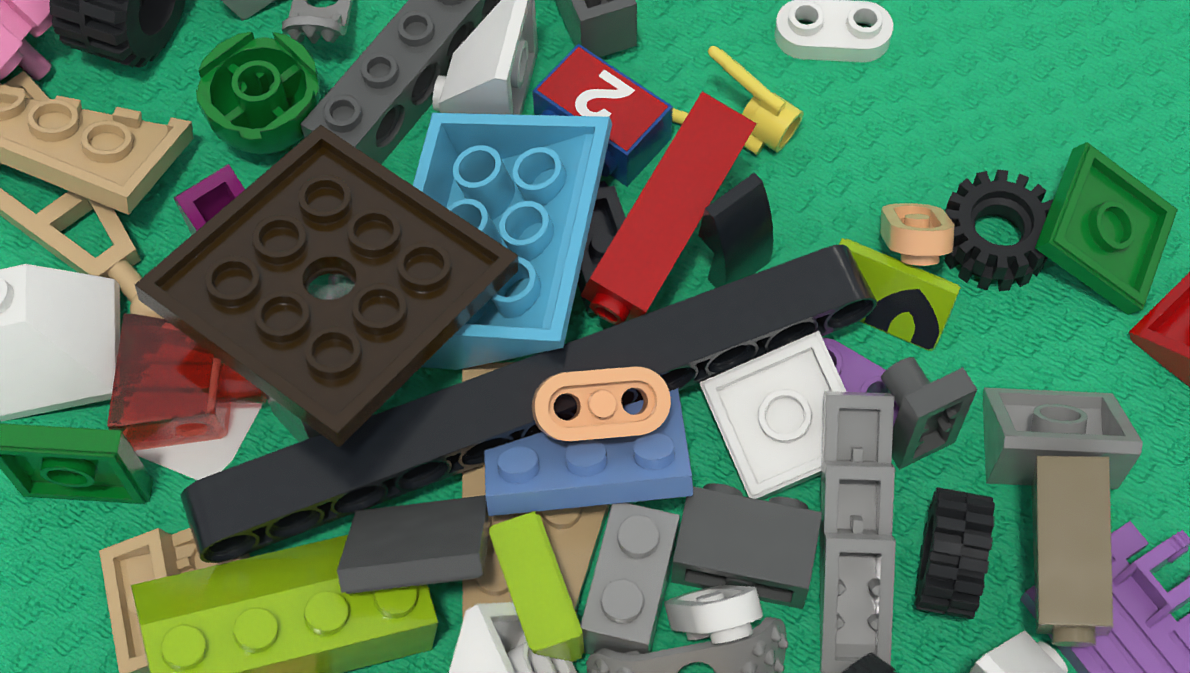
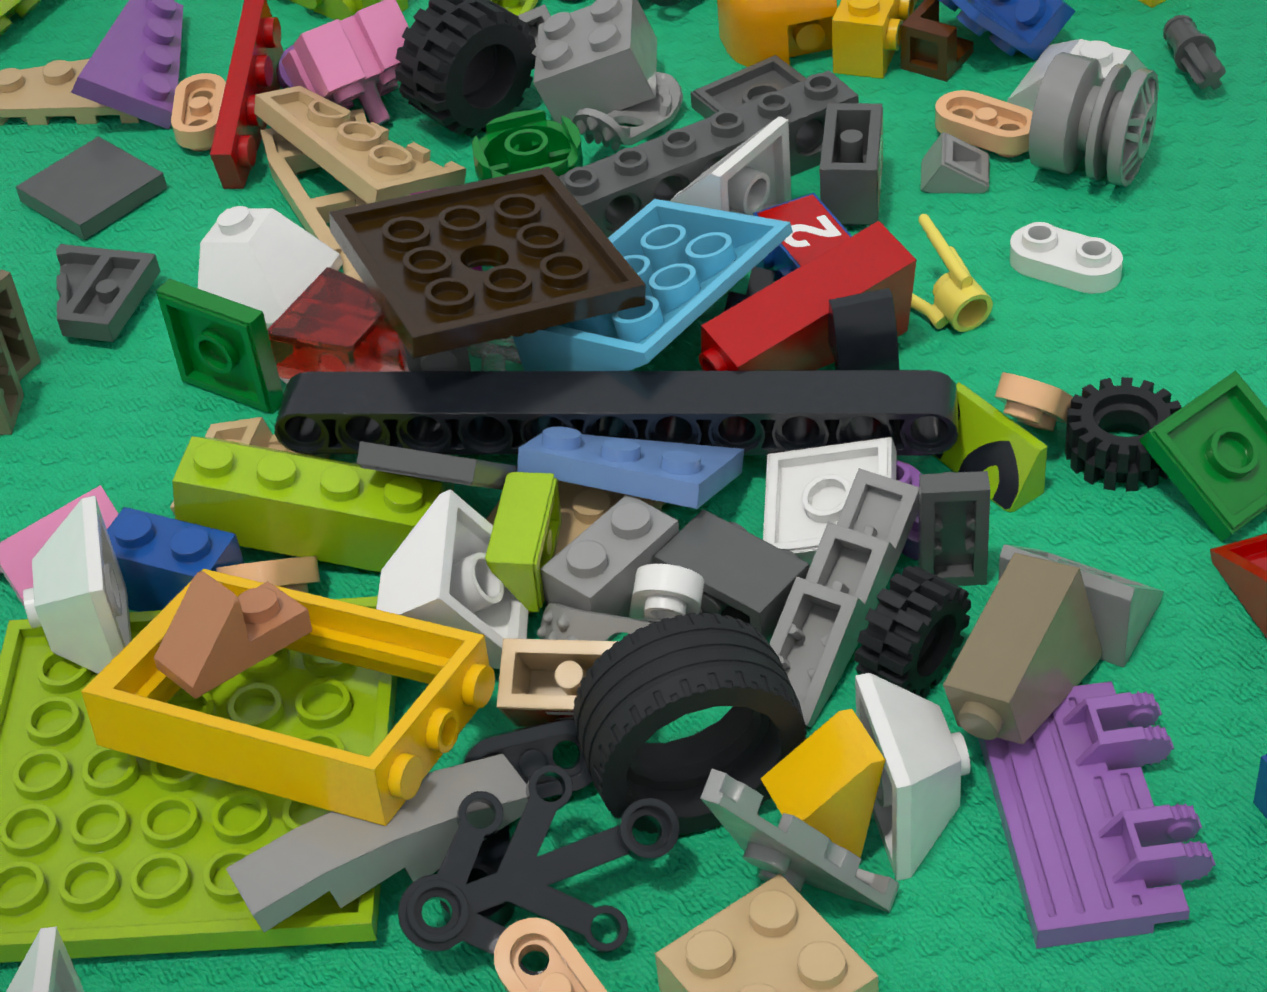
camera: 30 degrees right, 20 degrees down
light nougat plate [532,367,671,441] -> none

